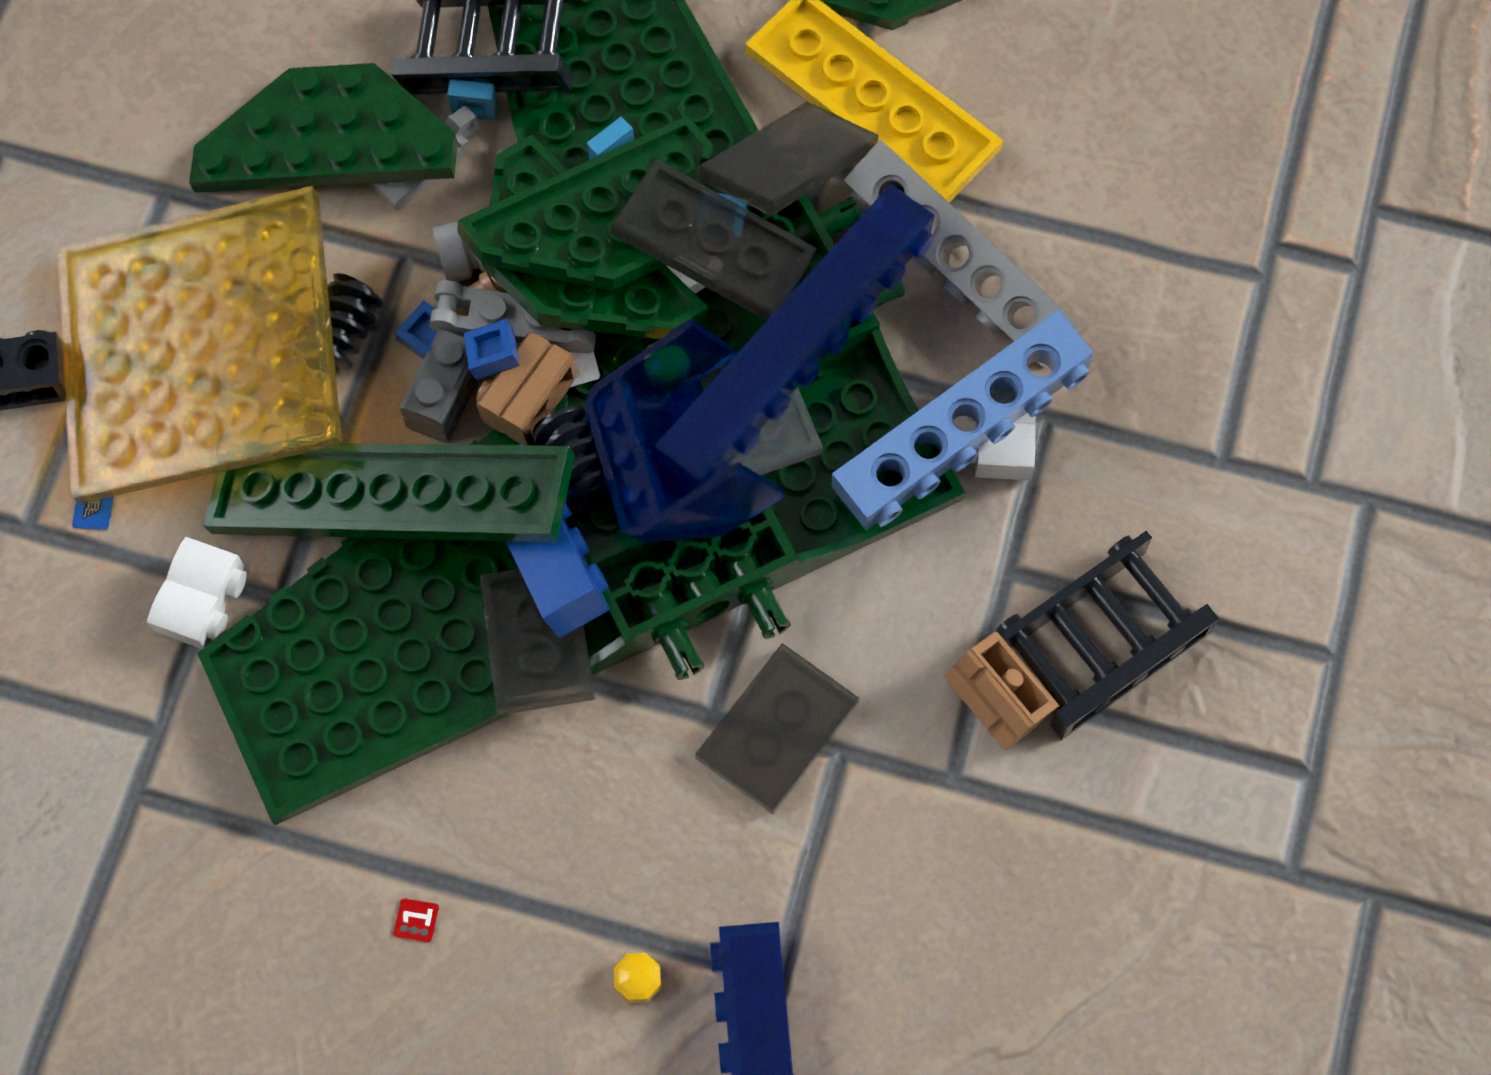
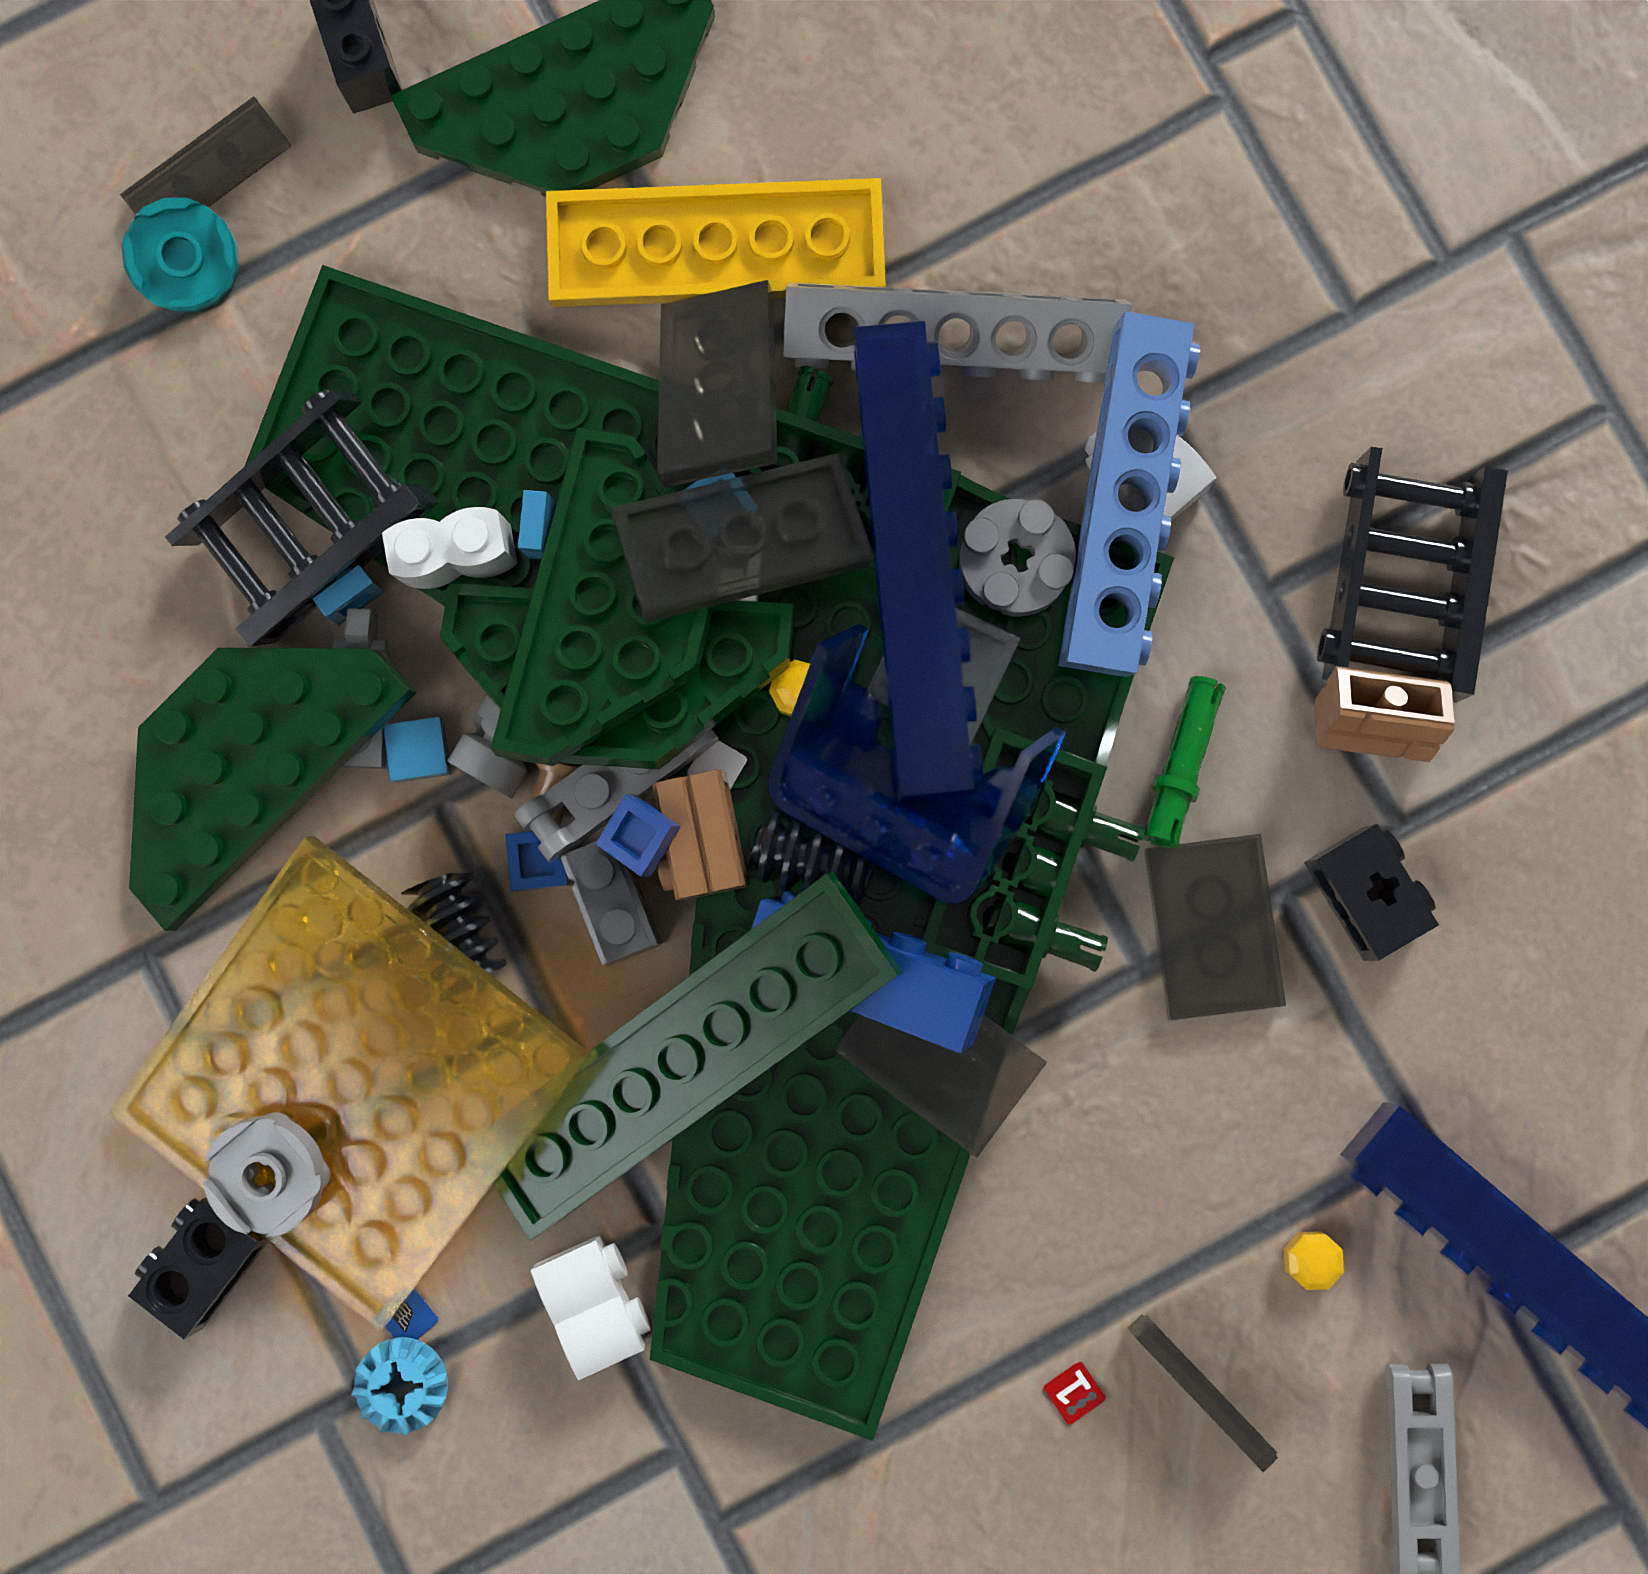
camera: 40 degrees left, 15 degrees up
none -> light grey plate [204,1112,330,1237]
none -> medium azure gear [352,1337,448,1436]
none -> white brick [382,507,518,589]
none -> dark azure tile [383,716,451,783]
none -> light grey plate [958,499,1076,617]
none -> clear smoke tile [1128,1314,1278,1473]
none -> green pin [1143,676,1226,849]
none -> black brick [1304,824,1439,961]

